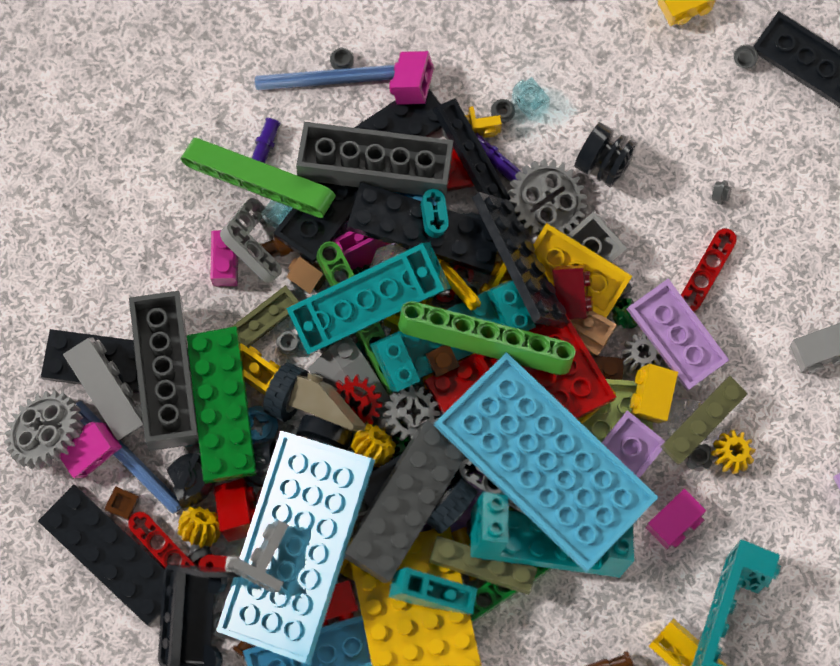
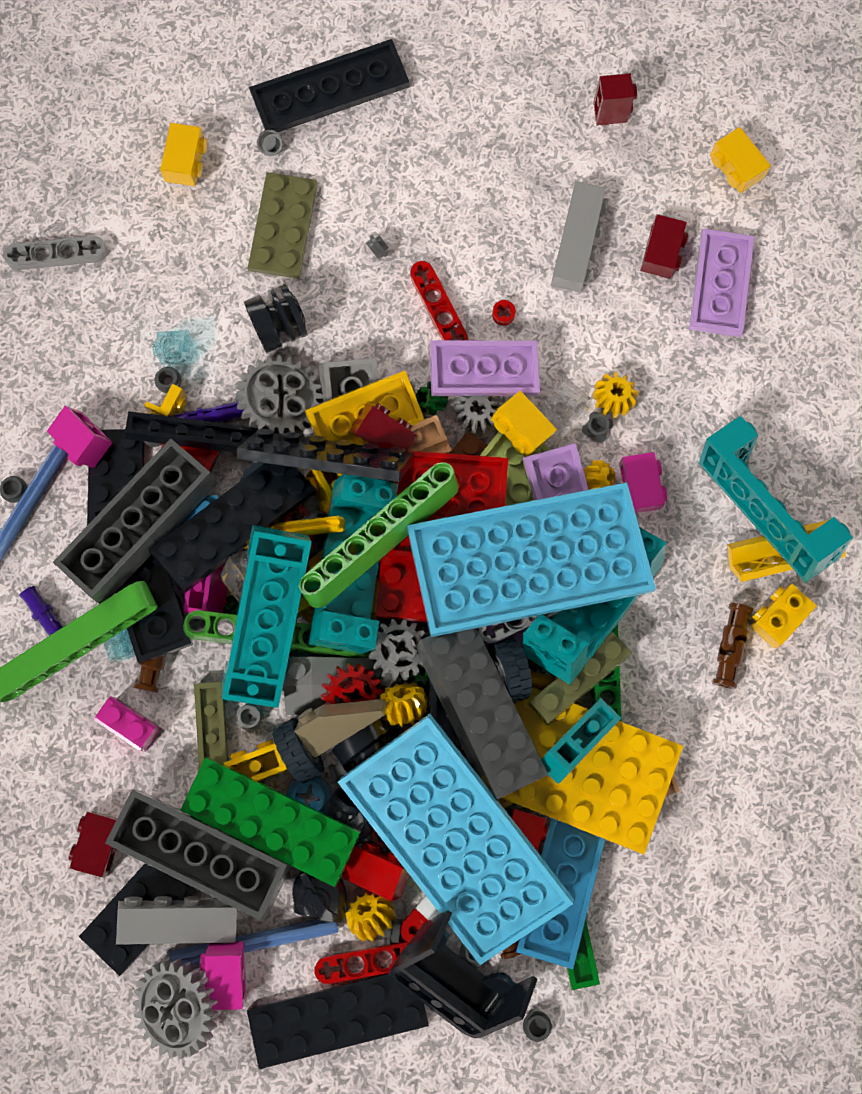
camera: 60 degrees left, 5 degrees up
reddish brown plate [104,486,139,521] -> none
light grey beam [220,198,282,283] -> none
light grey bracket [226,520,289,593] -> none
medium nougat brick [286,256,326,294] -> none
teal beam [421,189,449,238] -> none
reddish brown plate [424,345,459,377] -> none
olive plate [660,376,748,465] -> none
none -> dark red brick [68,811,117,878]
none -> olive plate [248,172,318,279]
none -> red bush [492,300,516,326]
none -> yellow gear [583,460,615,490]

